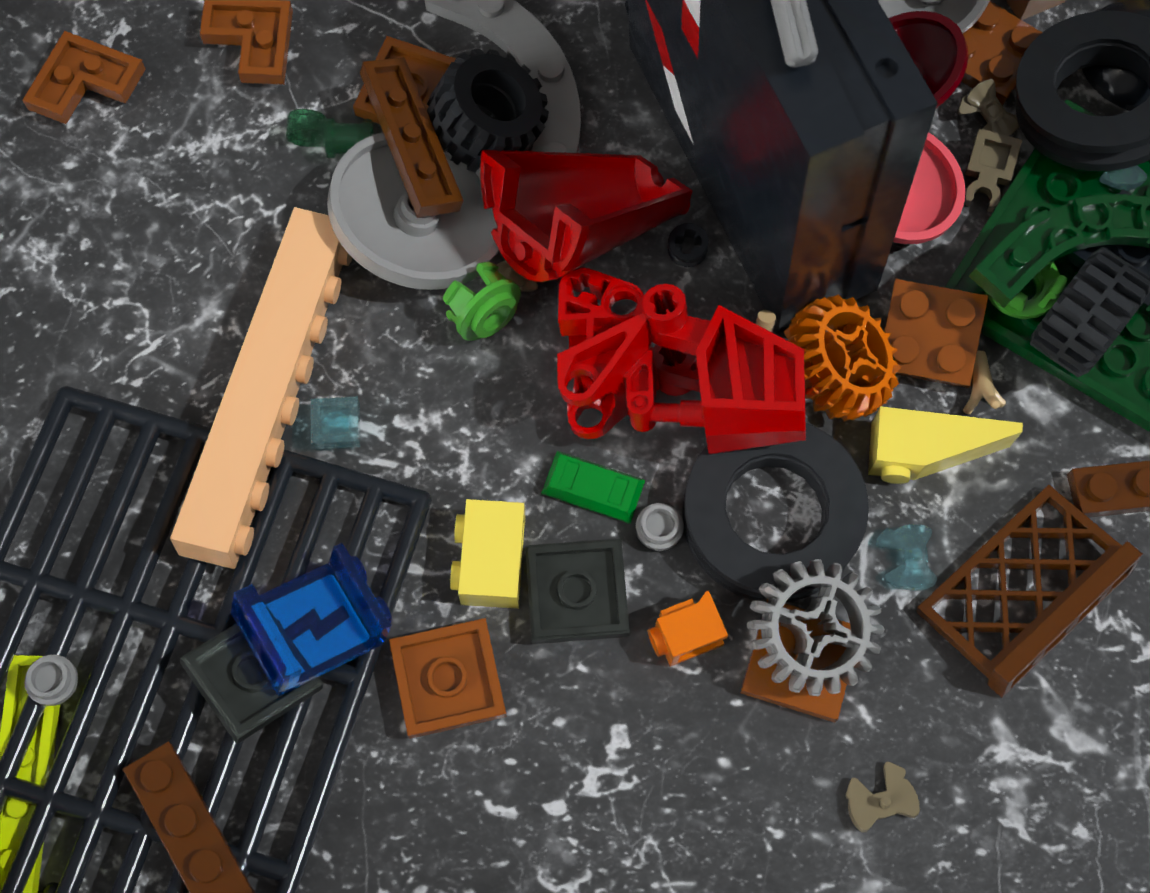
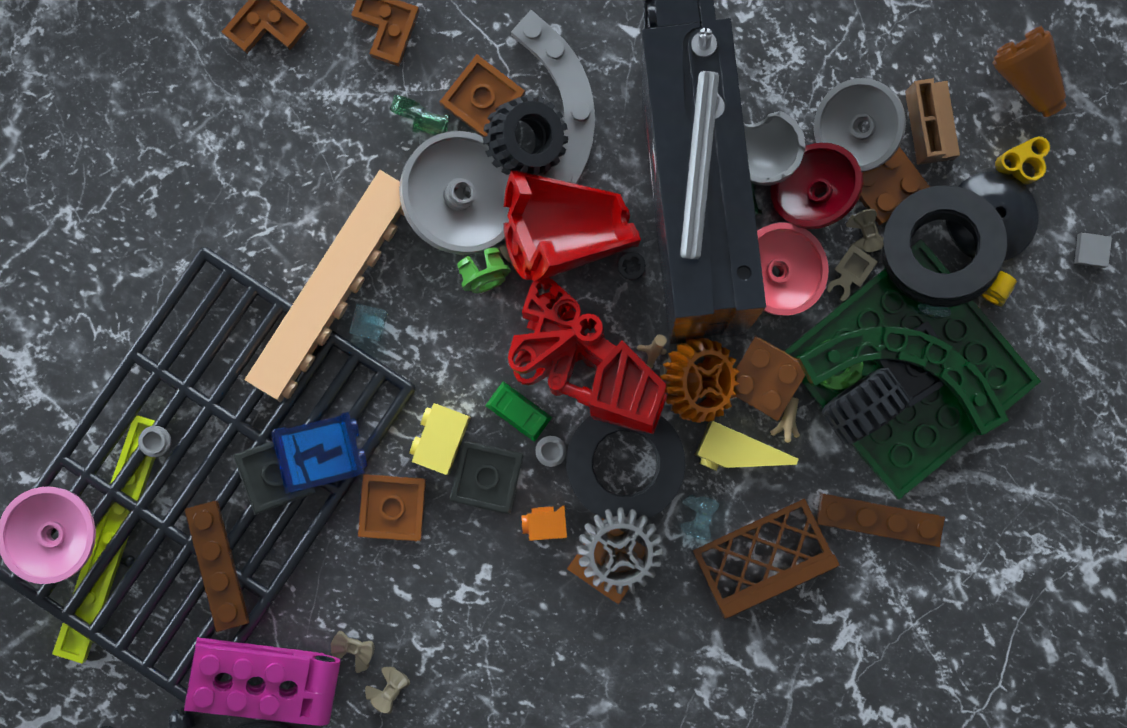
camera: 15 degrees right, 15 degrees up
reddish brown plate [360,57,464,218] -> none
dark tan piece [846,762,920,832] -> none

